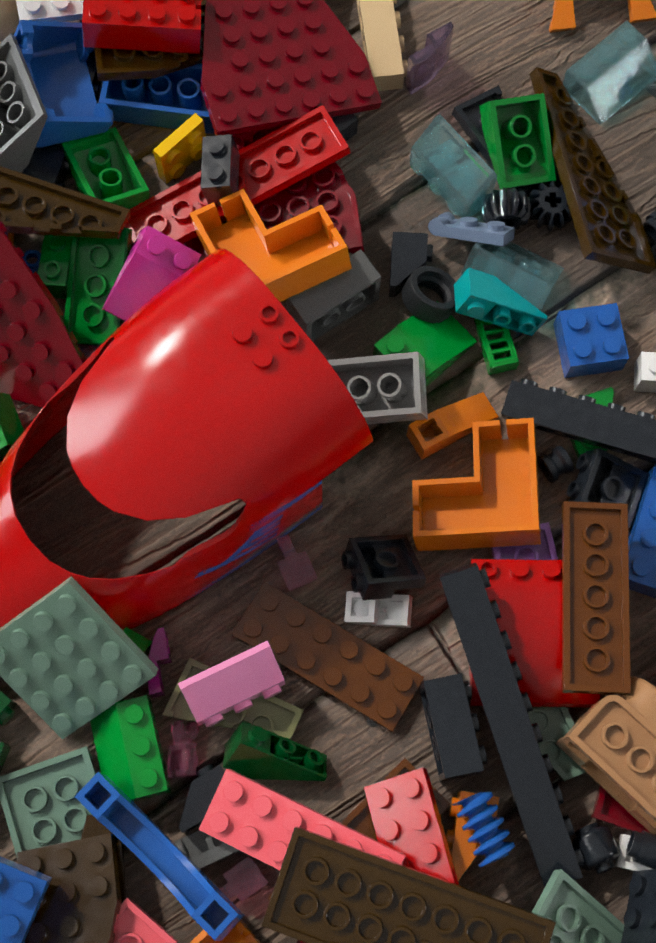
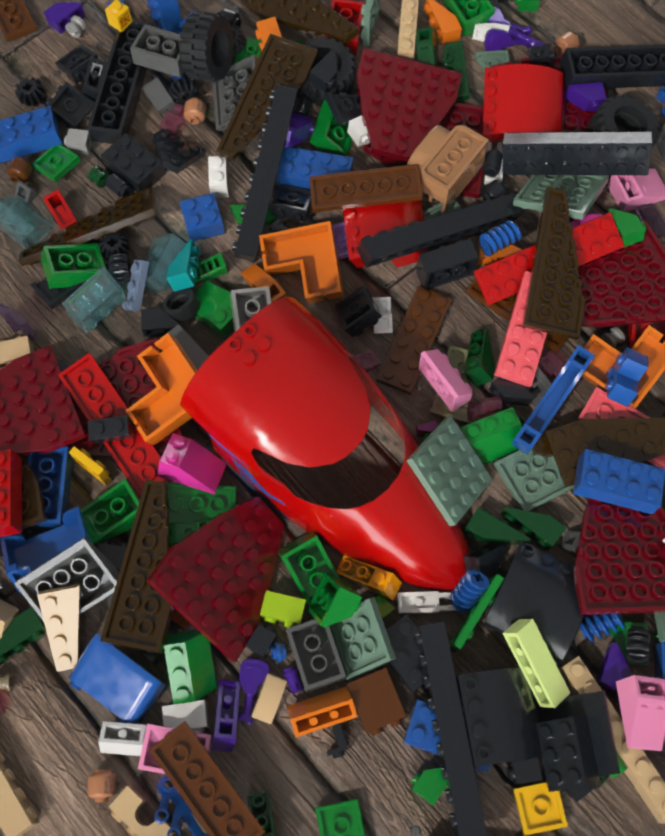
camera: 95 degrees left, 5 degrees down
none -> red slope [43,189,77,230]

